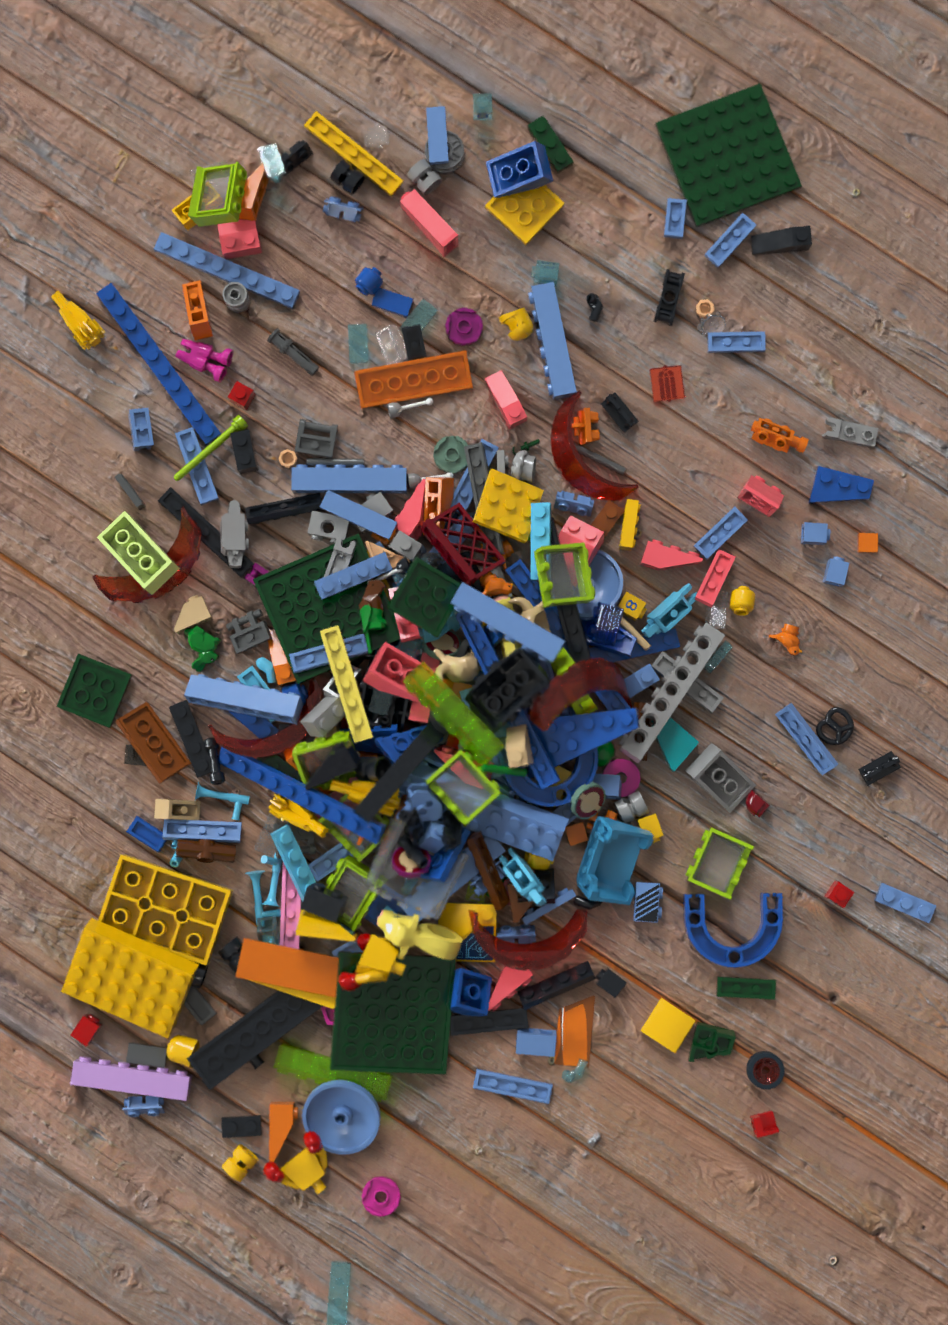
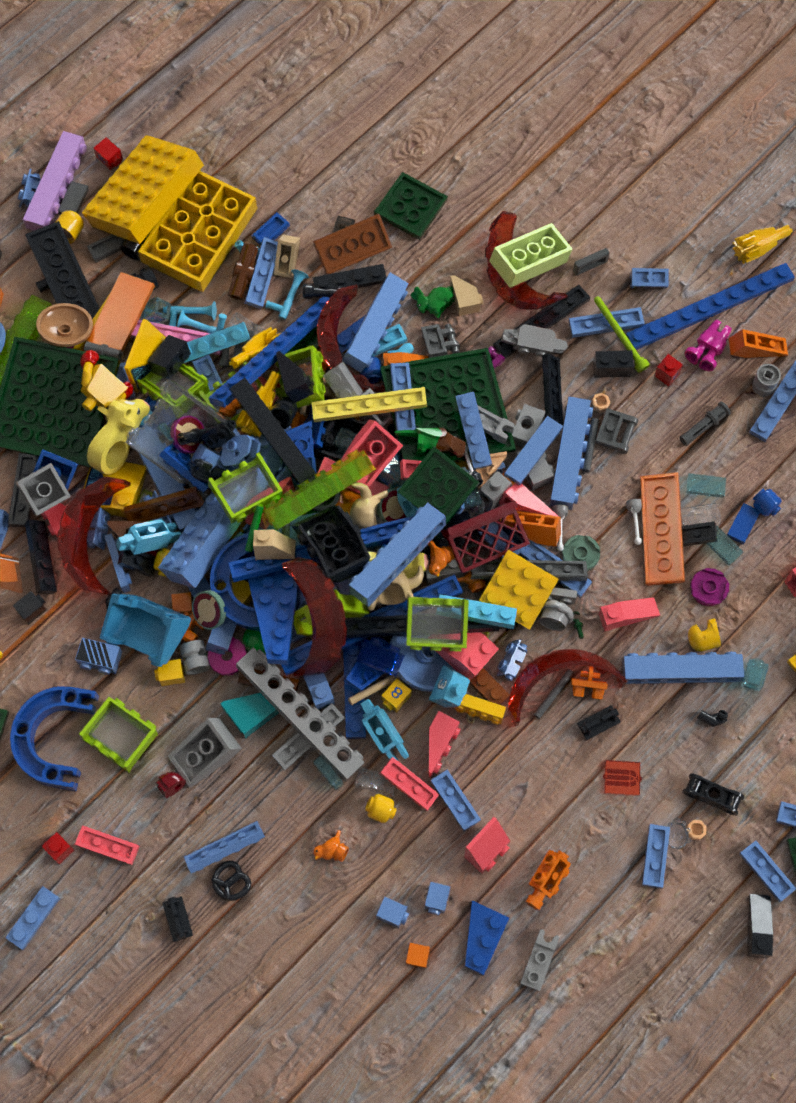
camera: 100 degrees right, 15 degrees down
none -> light grey brick [16,463,71,516]
none -> medium nougat dish [36,303,93,347]
none -> coral plate [75,825,140,865]
none -> dark grey pin [84,341,123,360]
none -> medium azure torso [429,665,470,708]

